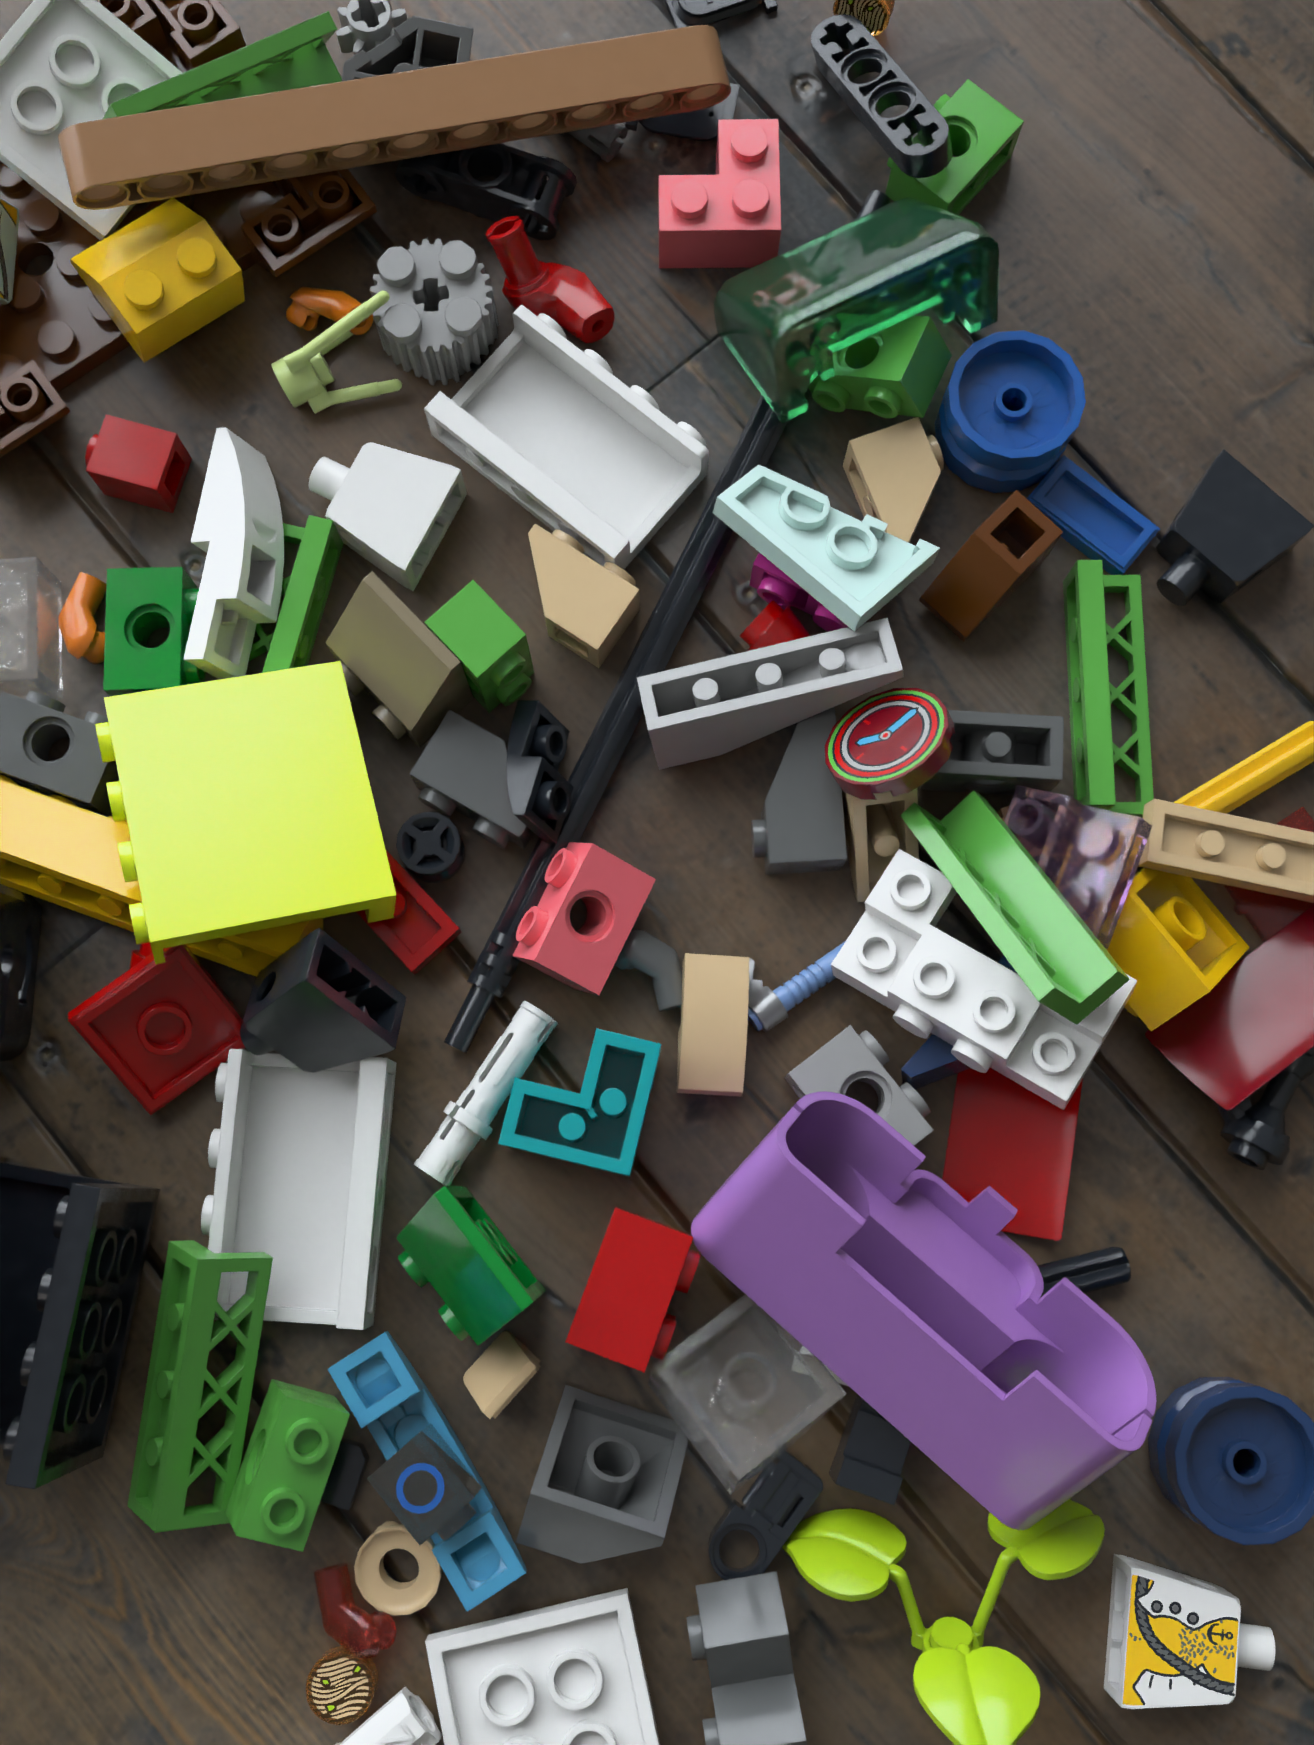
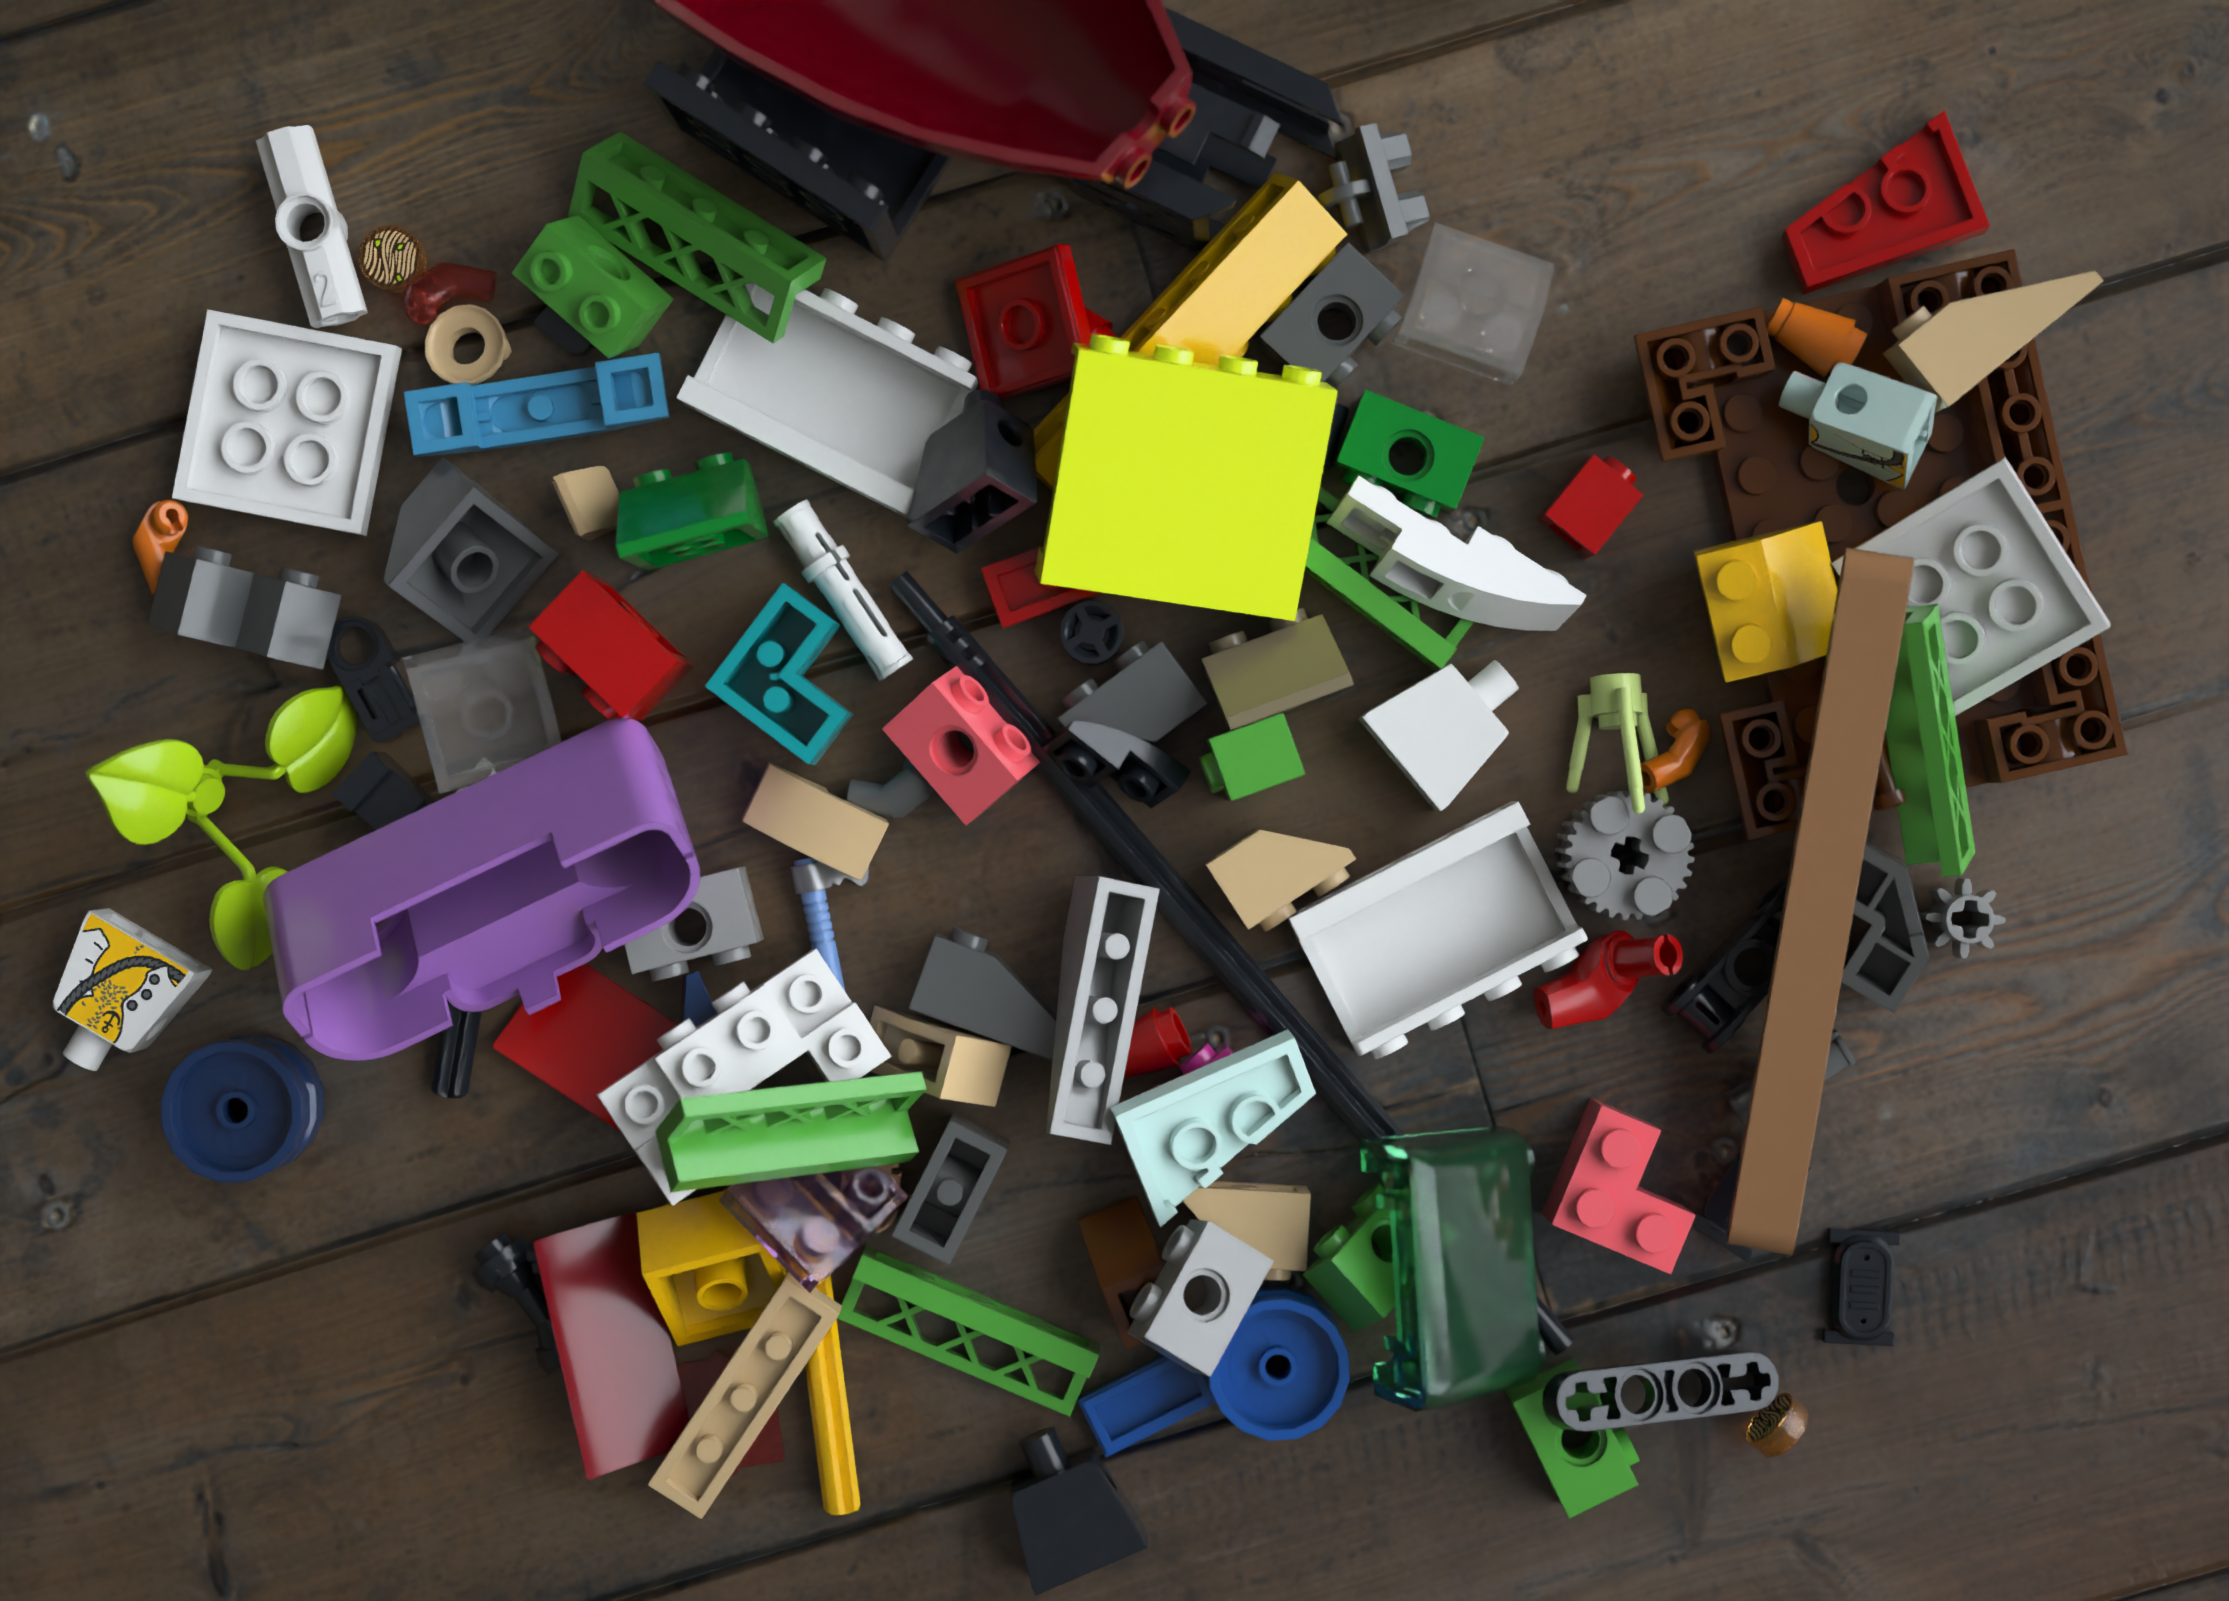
camera: 115 degrees right, 10 degrees up
orange arm [58,572,106,664] -> none
clear smoke brick [367,1423,482,1545] -> none
tile [825,688,955,800] -> none
none -> light grey brick [1127,1219,1274,1377]

